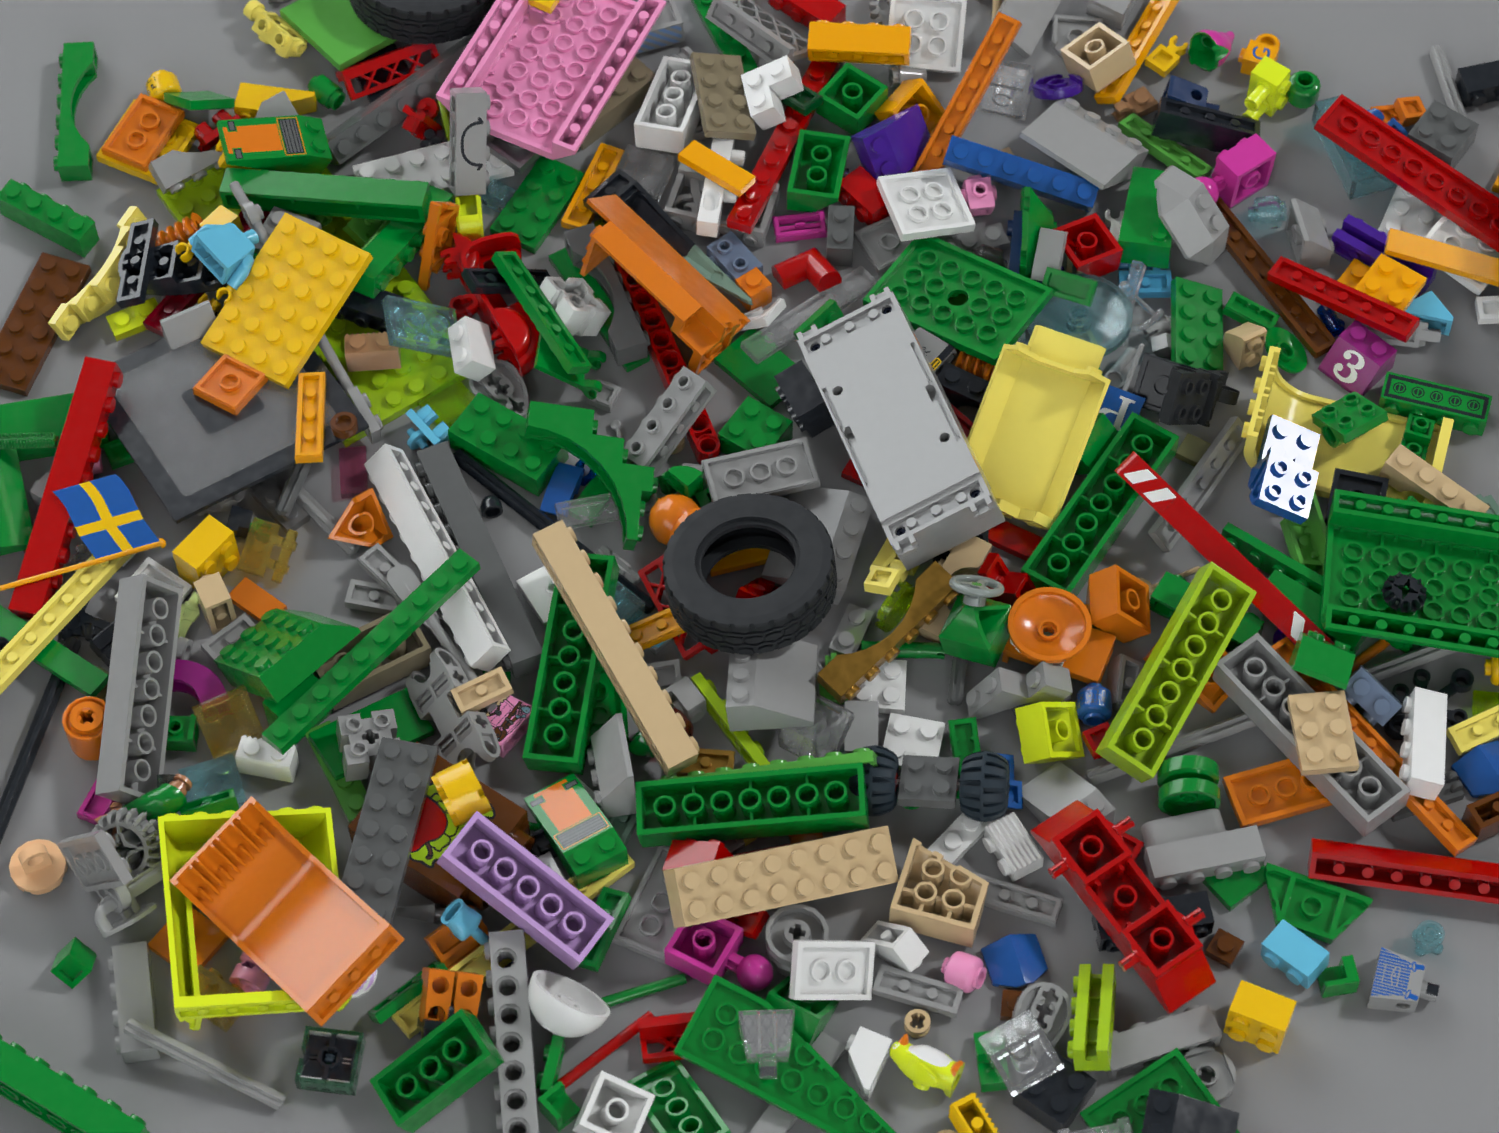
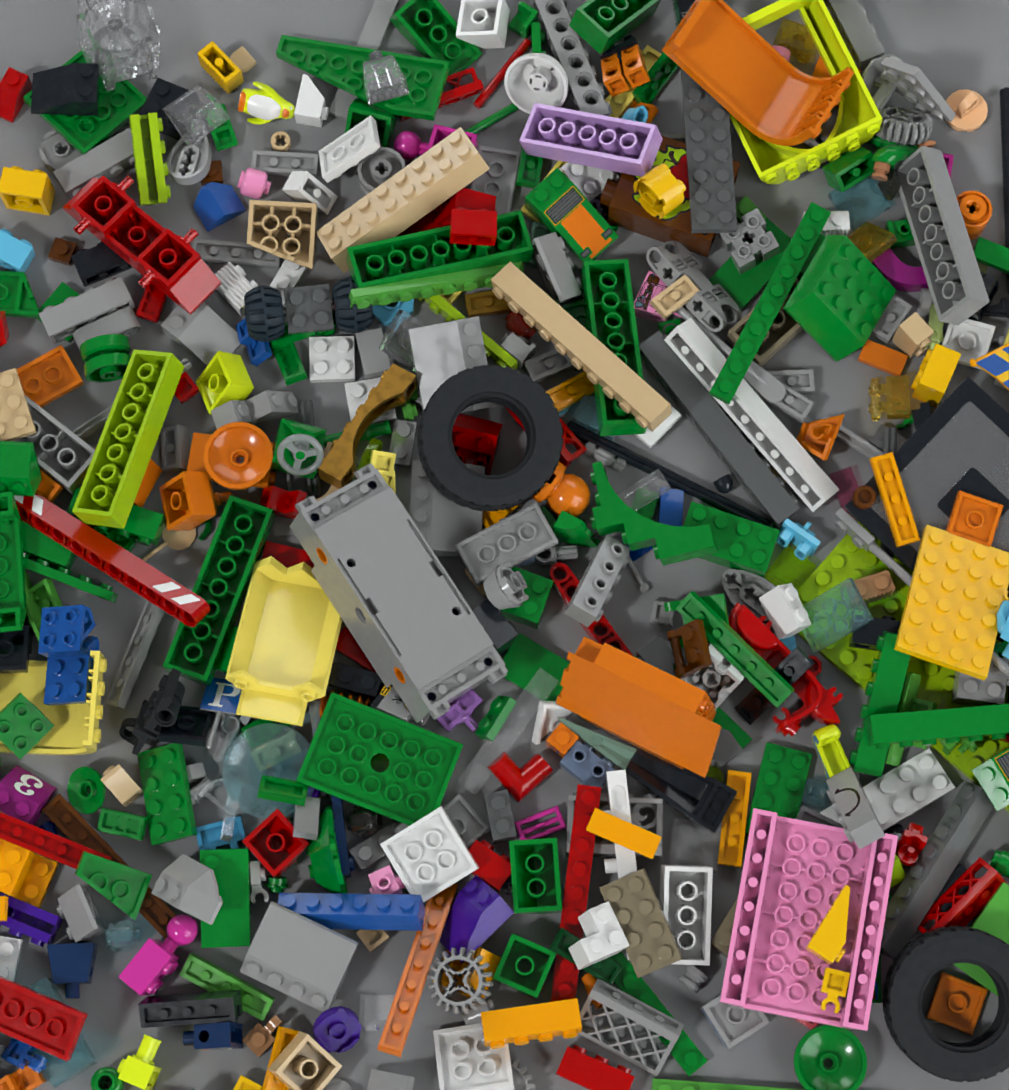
camera: 165 degrees right, 15 degrees up
green panel [50,937,97,989] -> none
orange wing [418,201,460,291] -> none
blue head [1076,683,1112,726] -> none
olive tile [1175,433,1211,467] -> none
none -> dark blue torso [47,943,97,999]
none -> green wing [75,851,152,920]
none -> light grey gear [427,947,493,1014]
none -> red brick [449,207,497,246]
none -> light grey cone [484,563,529,610]
none -> reddish brown plate [667,619,712,678]
none -> yellow slope [805,885,850,965]

